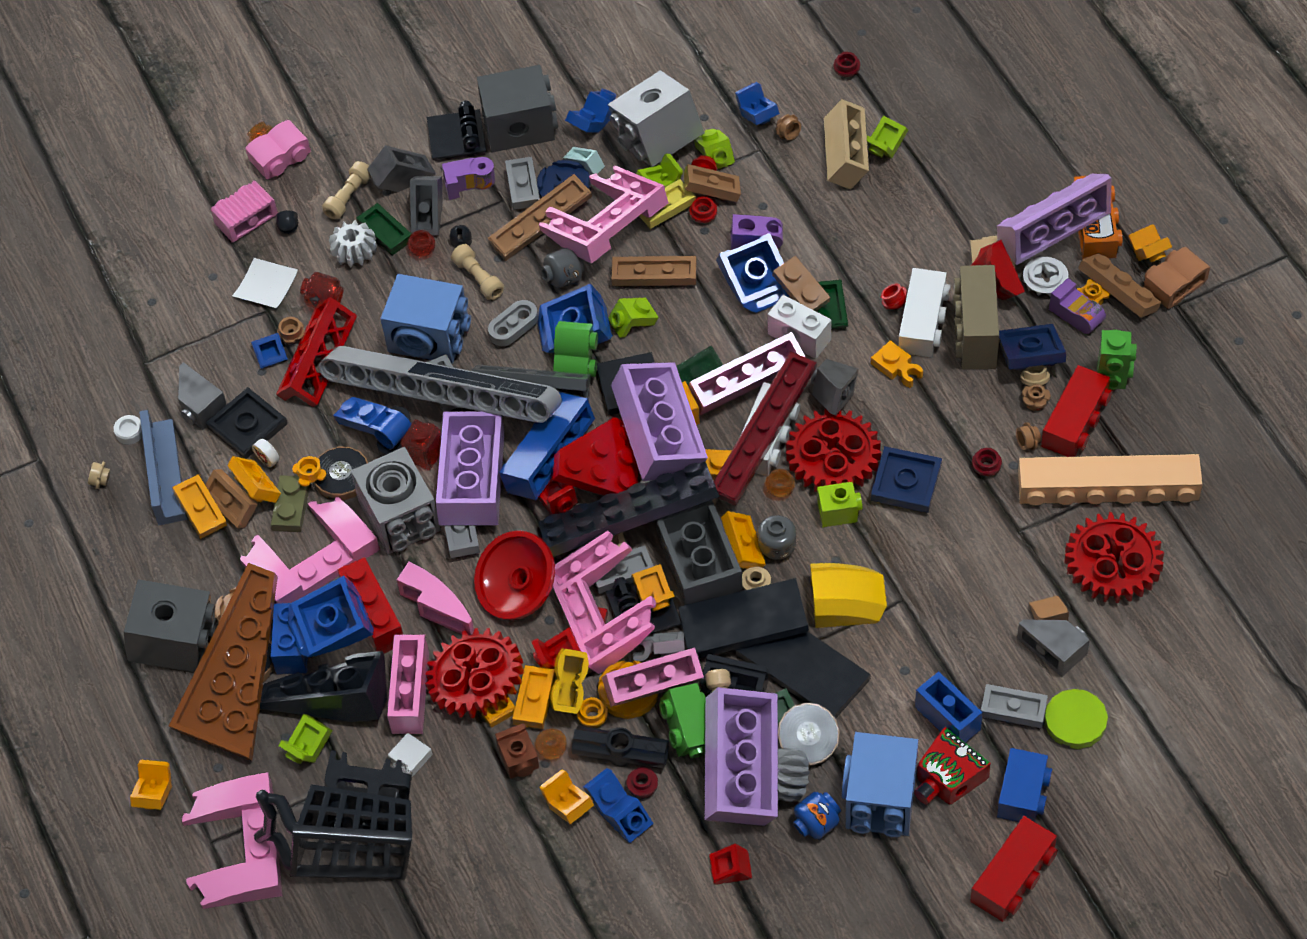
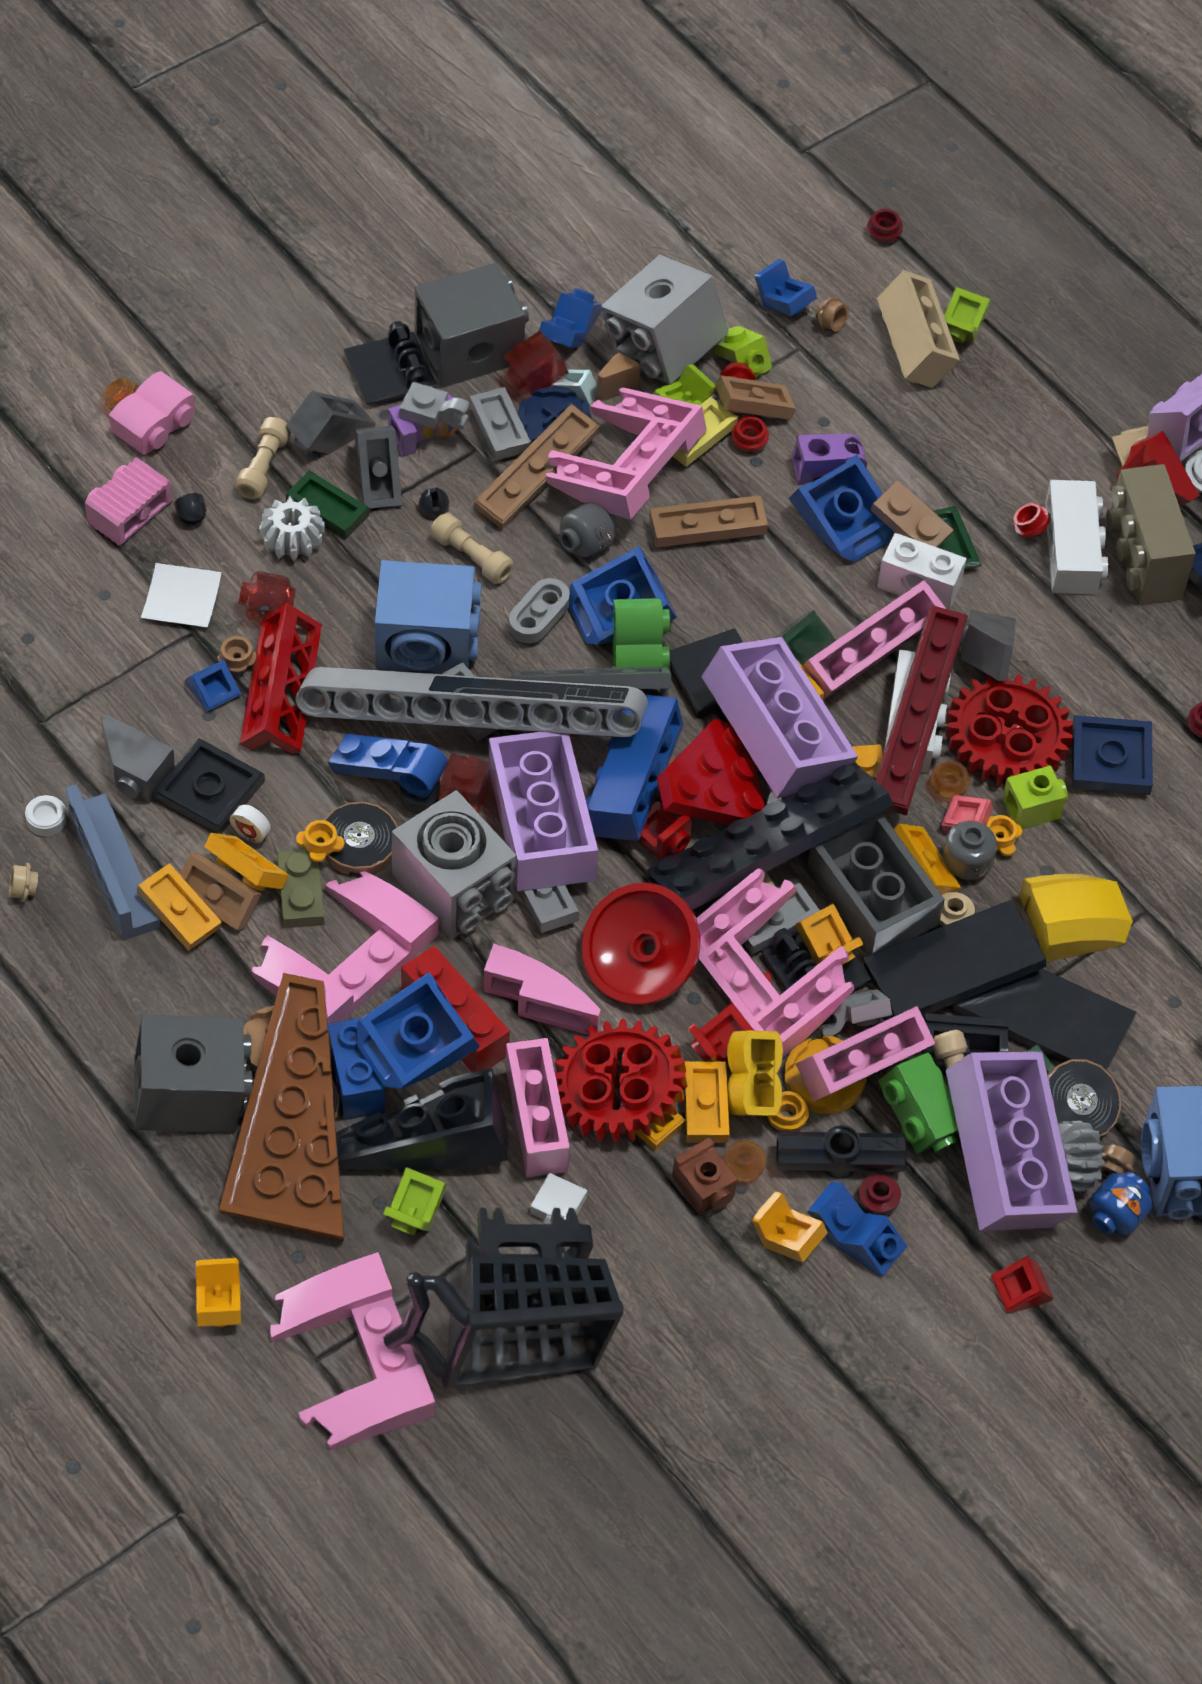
camera: 20 degrees left, 0 degrees up
clear red plate [408,230,436,257] -> none
lime bracket [608,297,659,338] -> none
light orange plate [871,341,923,388] -> none
none -> light grey plate [399,382,469,429]
none -> clear red brick [504,330,569,396]
none -> medium nougat slope [596,352,641,402]
none -> coral tile [941,795,993,834]
none -> light orange plate [986,815,1022,856]
none -> medium nougat plate [1100,1144,1136,1178]

